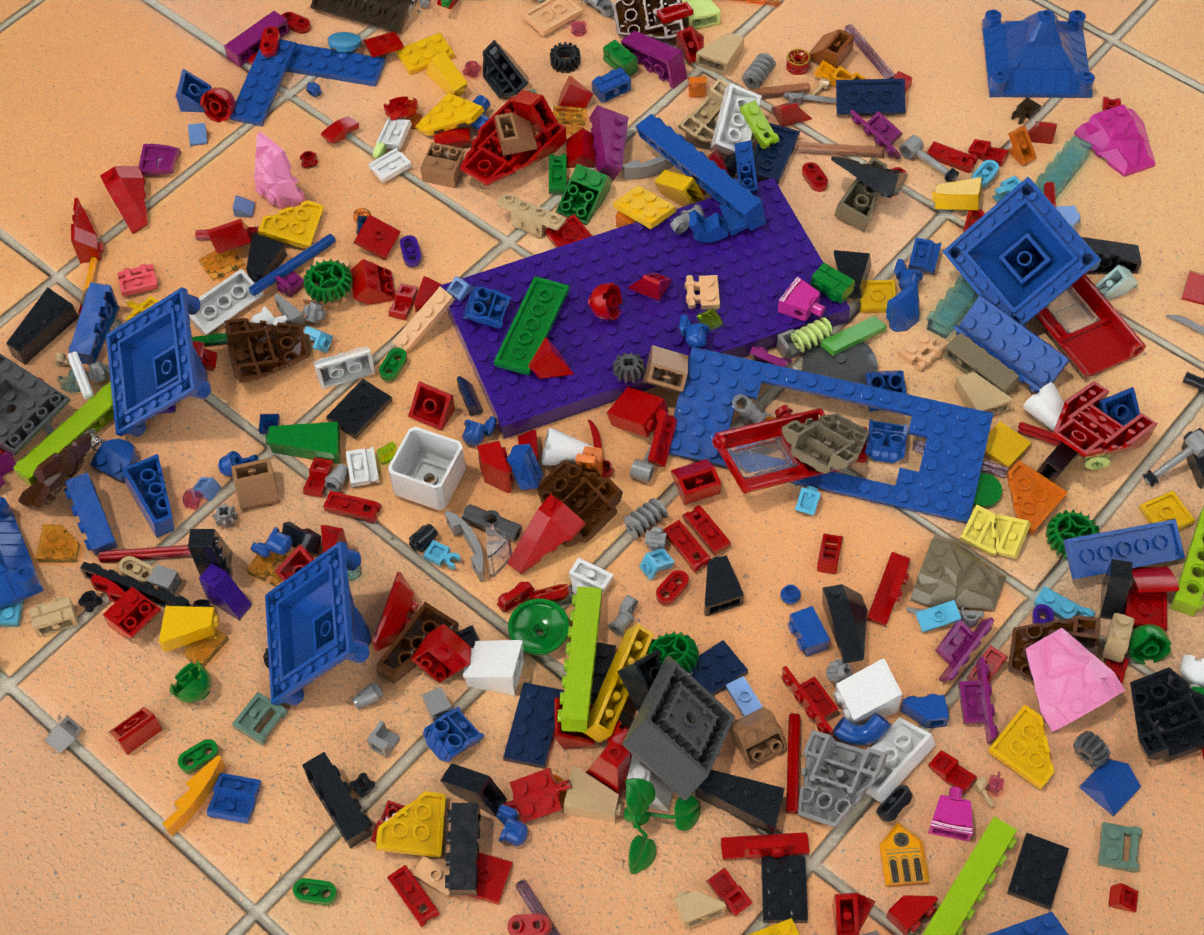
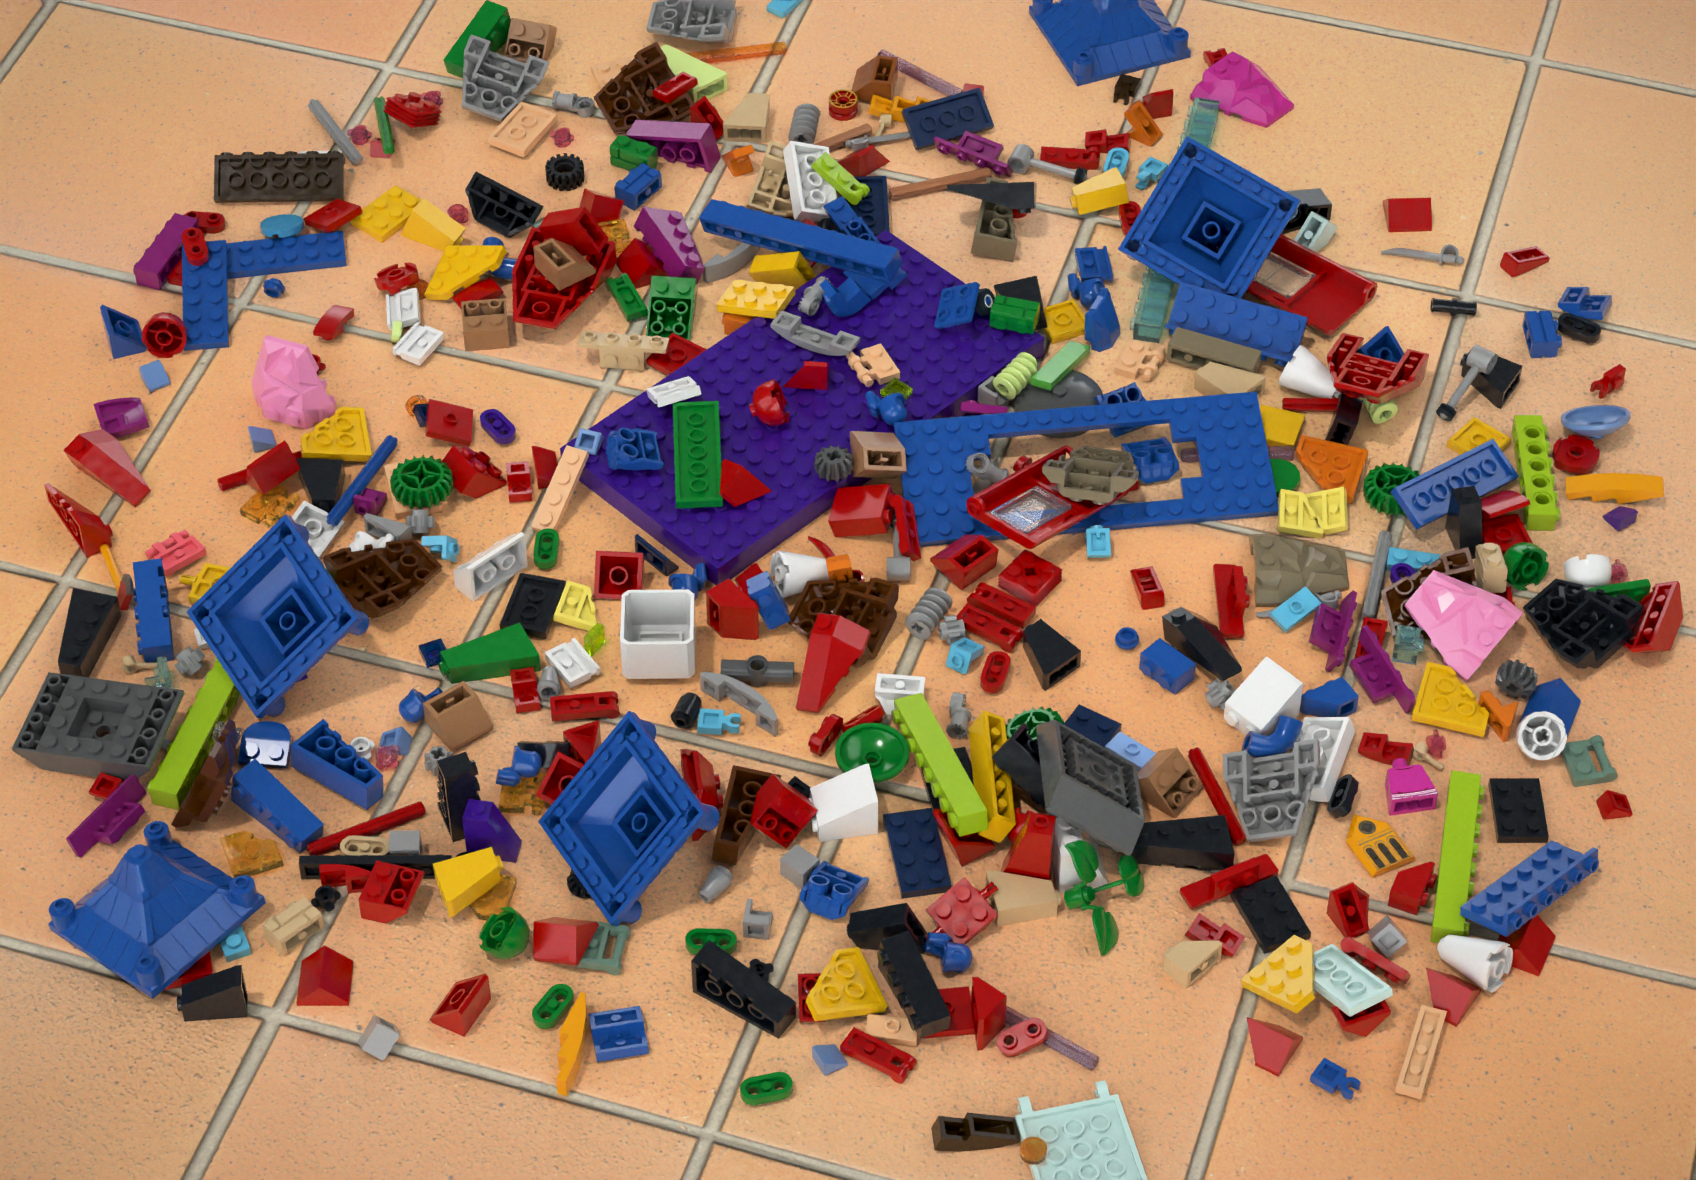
camera: 25 degrees left, 10 degrees down
white axle [68,351,93,399] -> none
clear slope [485,523,512,578] -> none
dark pink torso [778,277,826,321] -> none
red bracket [781,666,838,737] -> none
red plate [802,162,828,192] -> none
none -> red slope [296,945,354,1006]
none -> white plate [351,737,375,760]
none -> red slope [533,917,599,966]
none -> light yellow wing [553,580,599,634]
none -> white plate [647,376,701,407]
none -> green plate [685,928,737,955]
none -> light grey slope [770,310,860,356]
none -> medium blue slope [812,1044,848,1076]
none -> blue plate [934,282,995,329]
none -> red slope [971,977,1007,1051]
none -> red brick [998,550,1063,607]
none -> light grey axle [1362,530,1392,619]
none -> clear light blue brick [1392,624,1425,665]
none -> orange slope [1478,690,1519,743]
none -> white cylinder [1516,711,1567,760]

